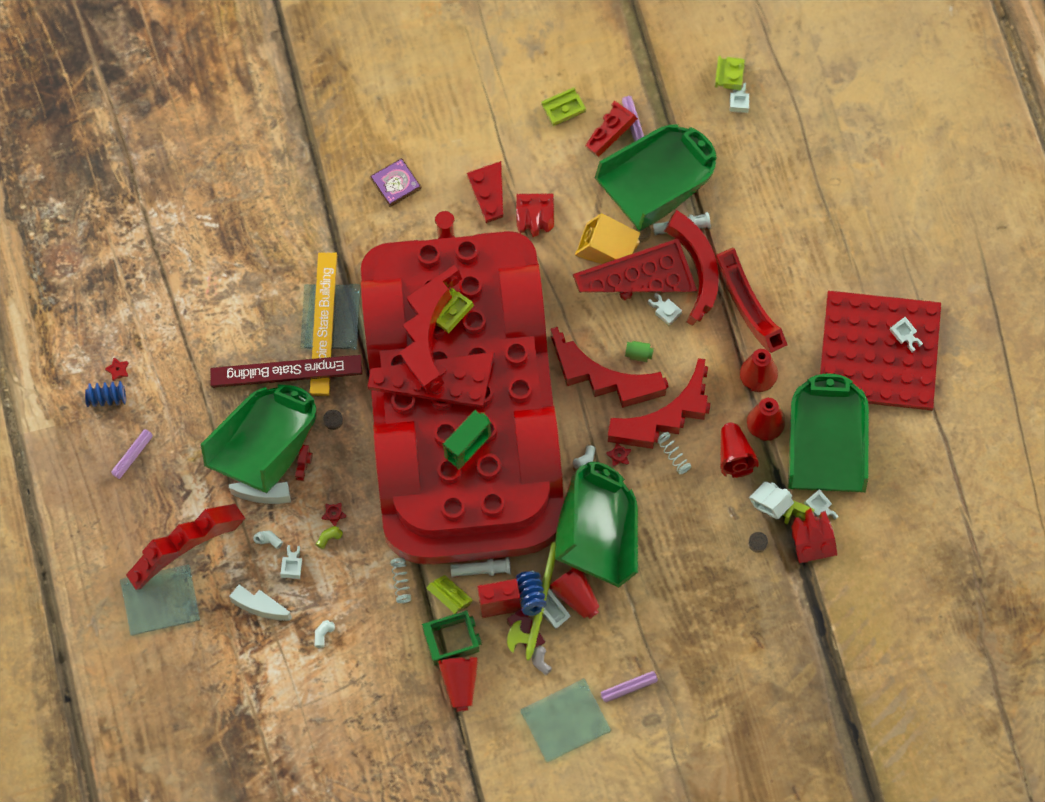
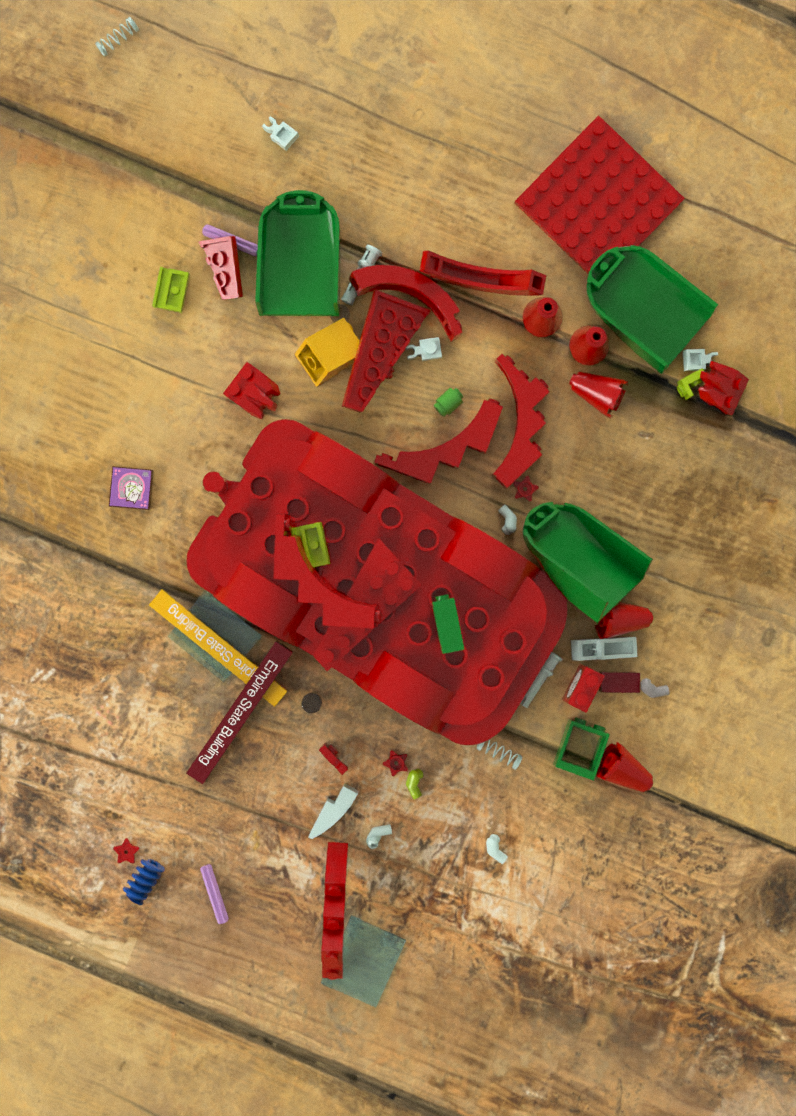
camera: 55 degrees left, 20 degrees up
green windscreen [200,384,317,493] -> none
light aqua slope [229,585,292,621] -> none
light aqua plate [281,545,302,579] -> none
lime plate [426,575,473,614] -> none
red wing [467,161,503,223] -> none
lime piece [507,542,556,660] -> none
blue piece [516,572,546,616] -> none
clear light blue piece [520,679,611,762] -> none
lavender axle [601,671,657,702] -> none
light aqua piece [658,432,691,474] -> none
lime plate [715,56,745,90] -> none
clear smoke tile [748,532,768,553] -> none
light aqua brick [749,482,794,519] -> none
light aqua plate [889,317,923,352] -> none

